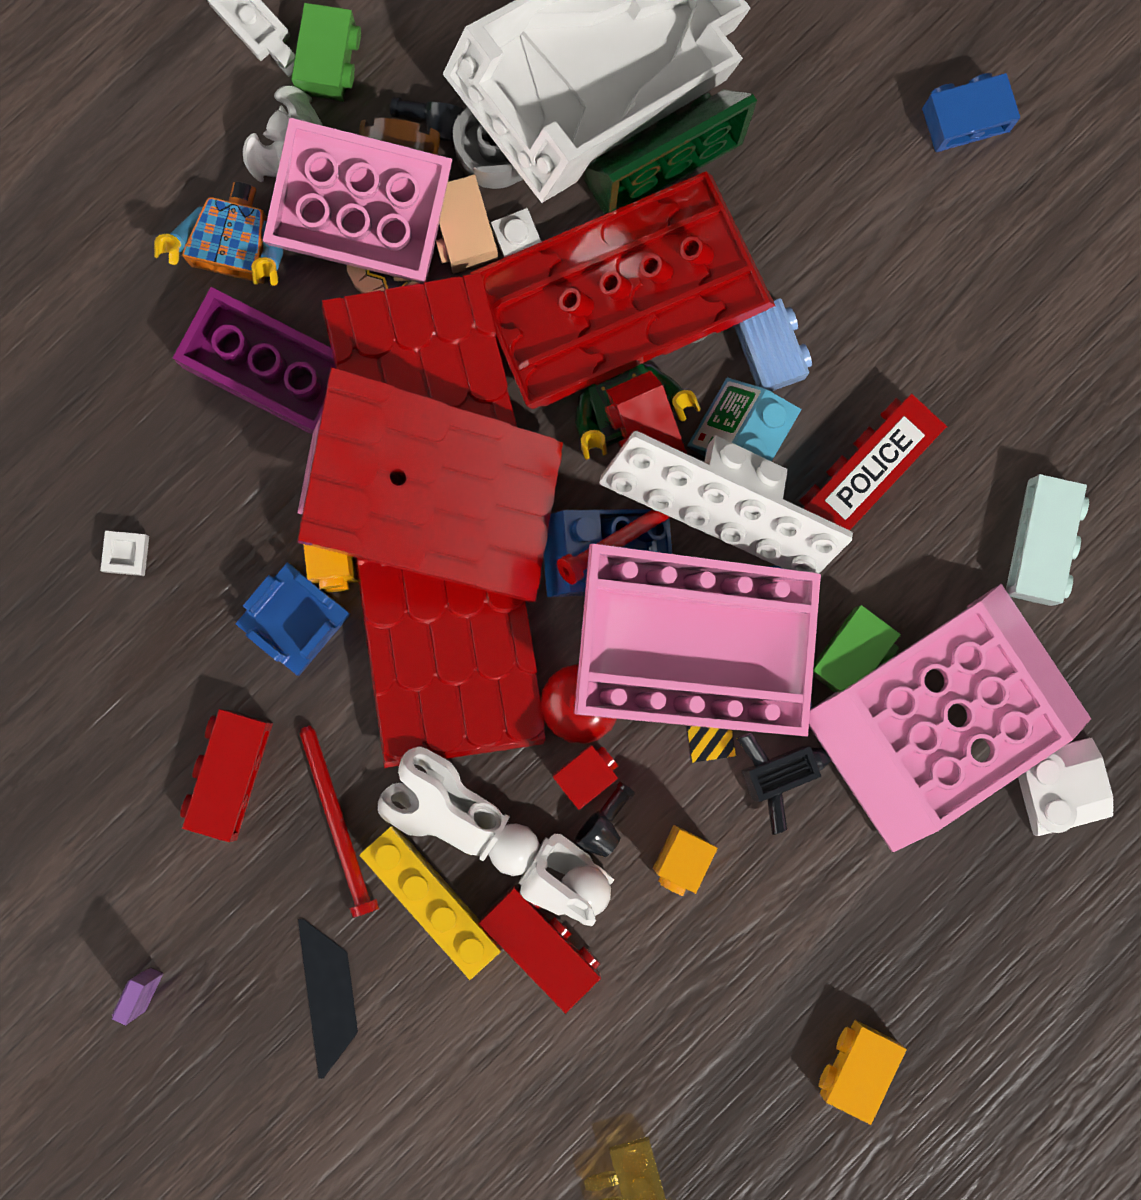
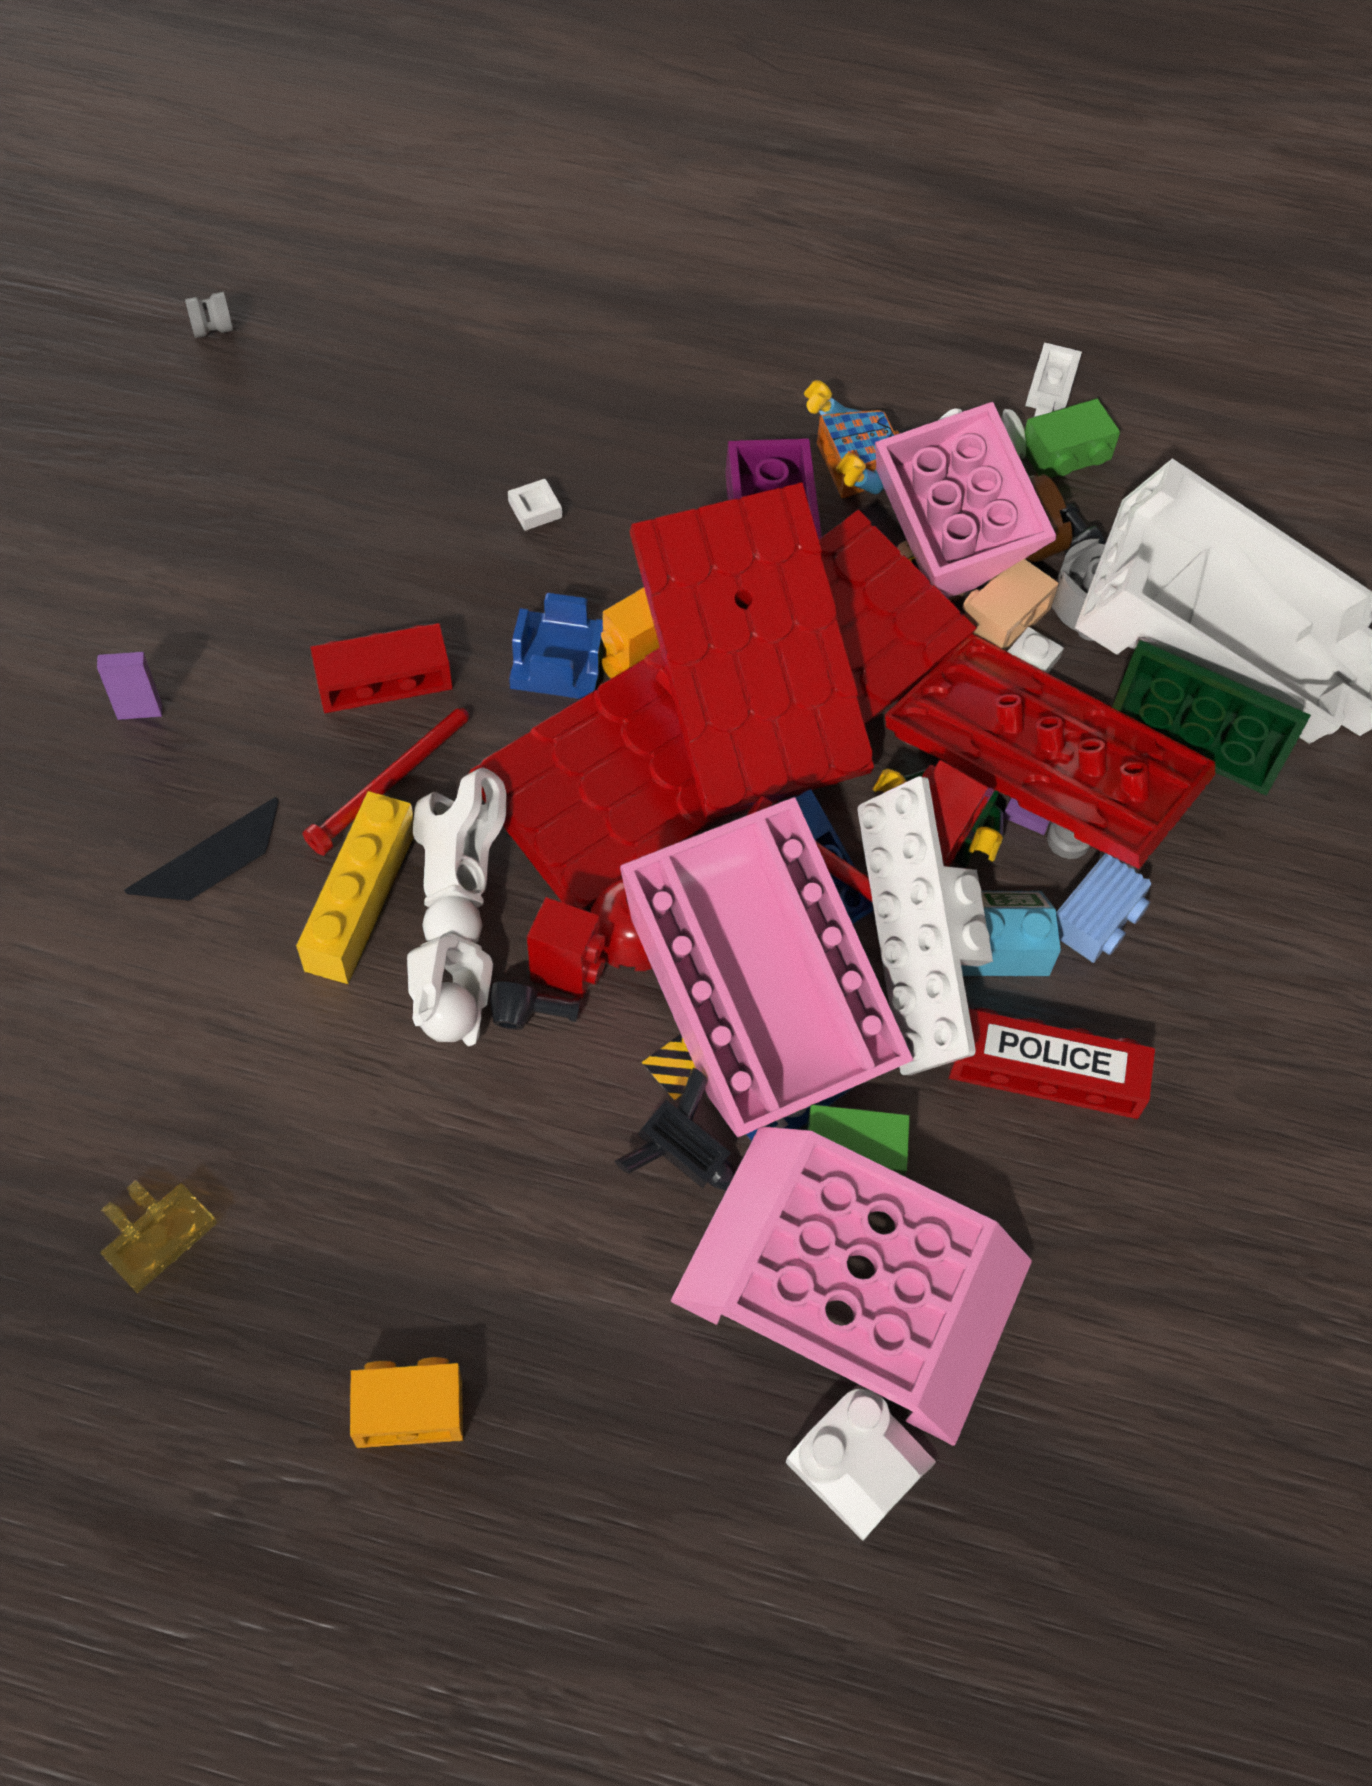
camera: 65 degrees right, 25 degrees down
red brick [479,885,601,1014] -> none
light orange brick [653,825,718,896] -> none
light aqua brick [1006,474,1089,606] -> none

